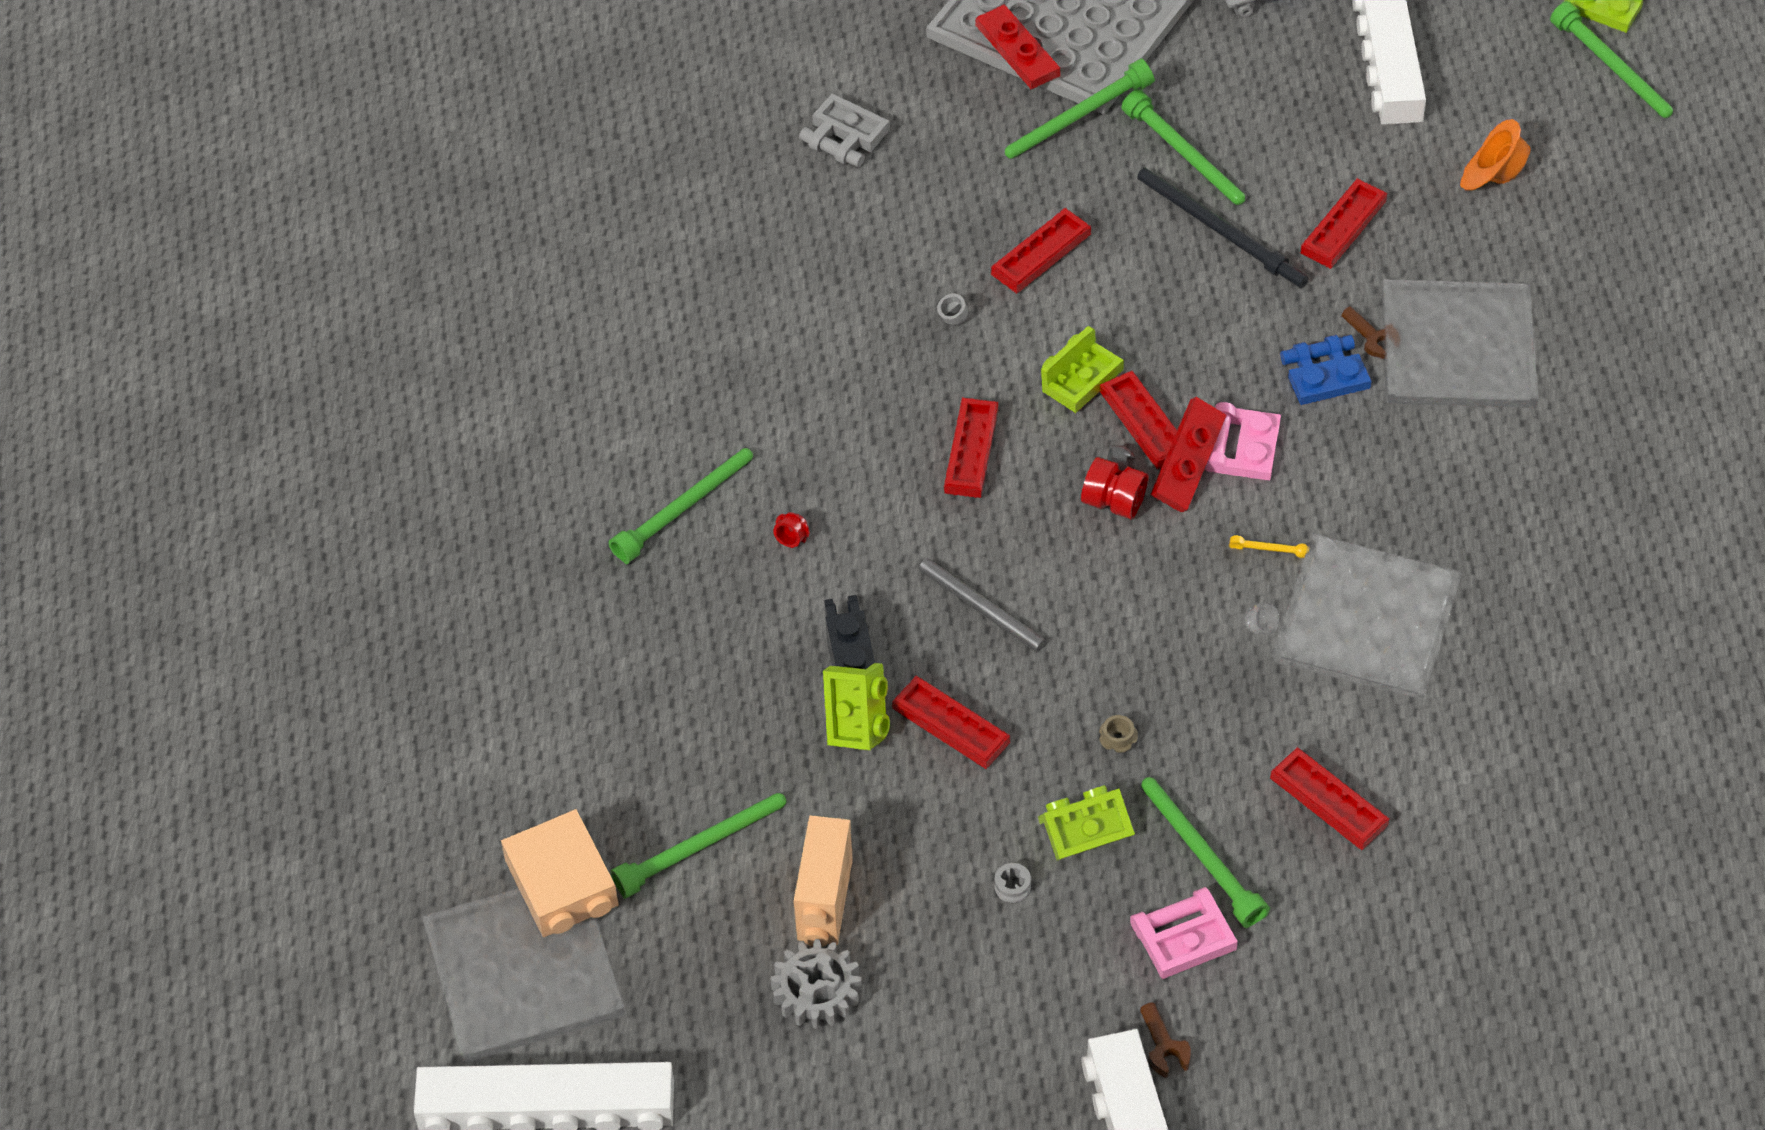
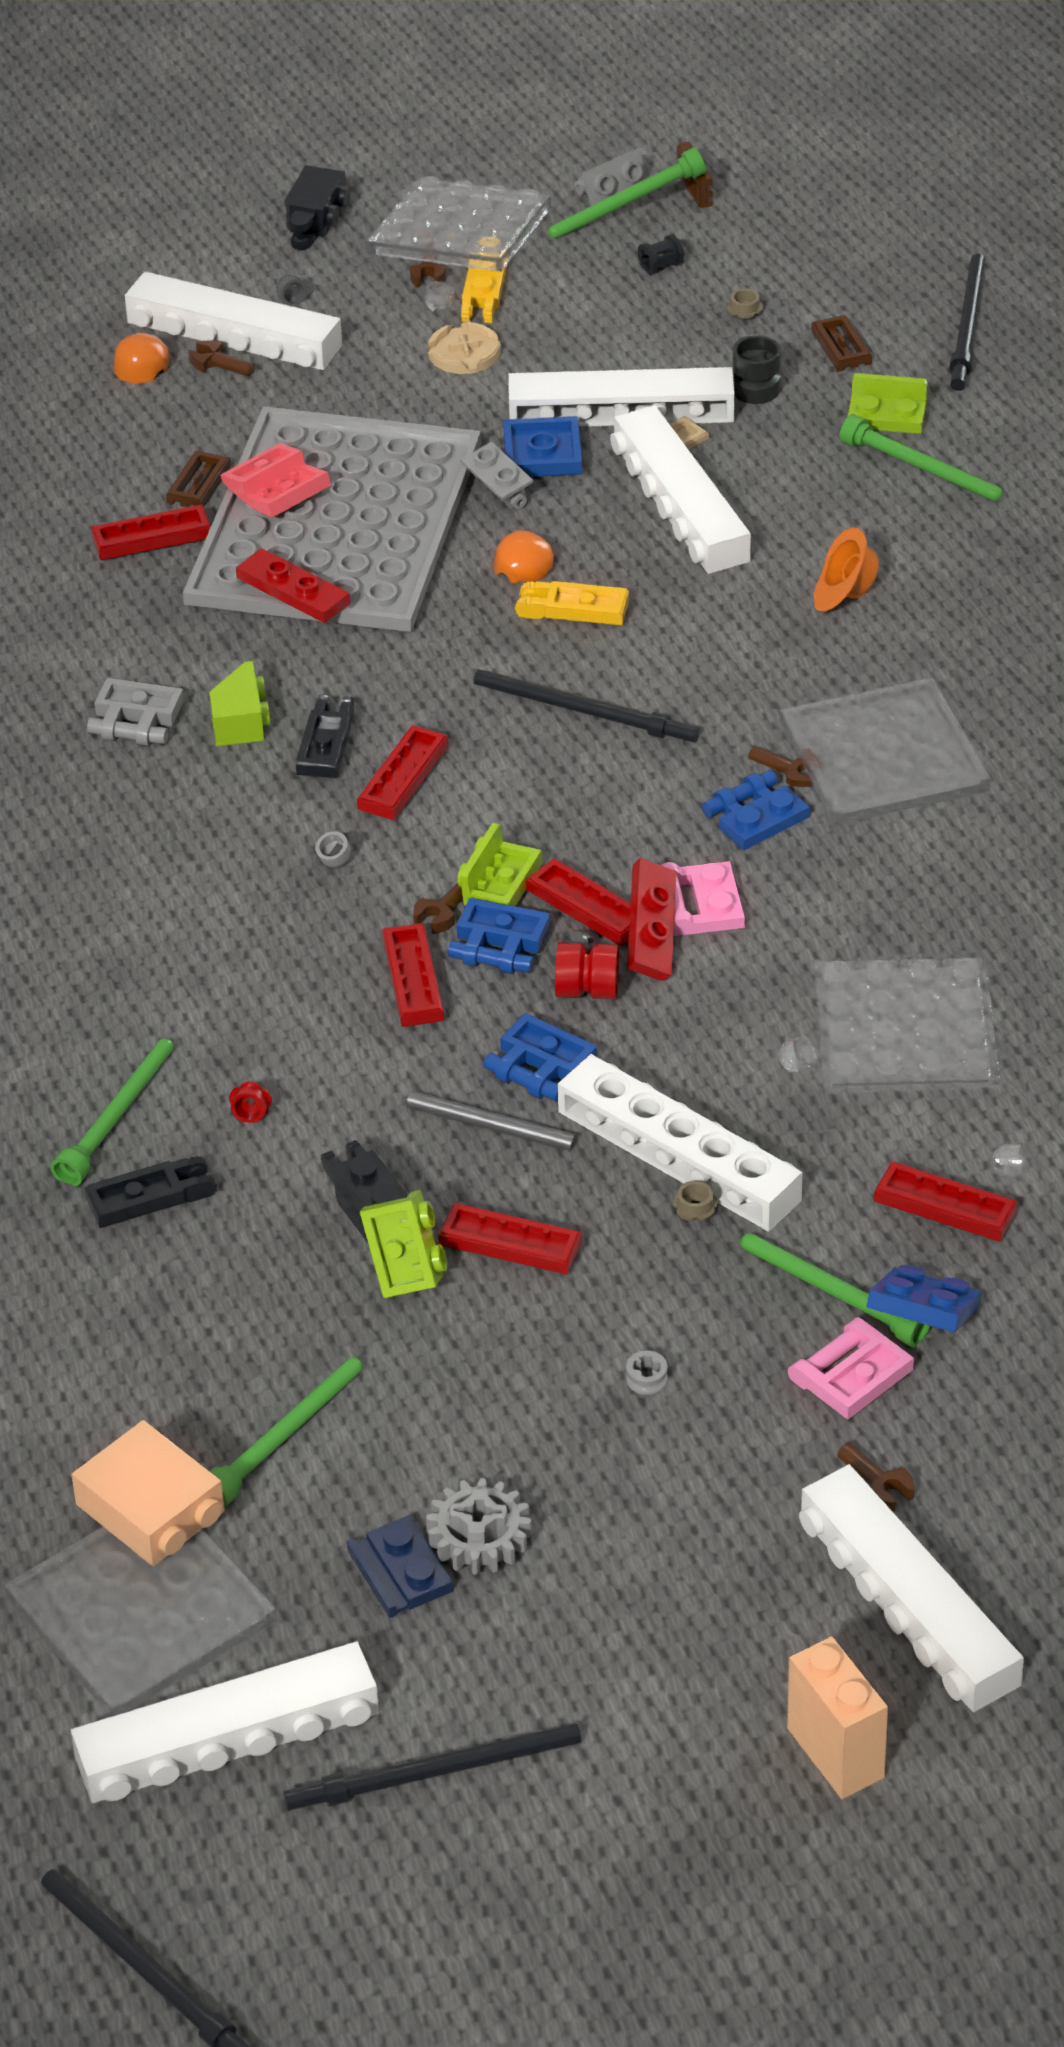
camera: 20 degrees left, 10 degrees down
light nougat brick [794,815,852,947] -> none
bright green piece [1005,58,1155,159] -> none
lime bracket [1038,785,1135,861] -> none
bright green piece [1121,89,1245,205] -> none
yellow hinge [1229,535,1309,558] -> none
red plate [1300,178,1388,269] -> none
none -> black hinge [85,1155,217,1228]
none -> lime slope [209,661,270,746]
none -> black hinge [296,694,354,778]
none -> dark blue plate [347,1515,453,1618]
none -> reddish brown bar [413,883,463,934]
none -> blue plate [448,898,551,974]
none -> blue plate [483,1013,597,1102]
none -> orange hair [493,530,554,583]
none -> yellow hinge [515,581,629,625]
none -> white brick [558,1054,802,1232]
none -> blue plate [866,1265,982,1333]
none -> clear hinge [992,1142,1025,1179]

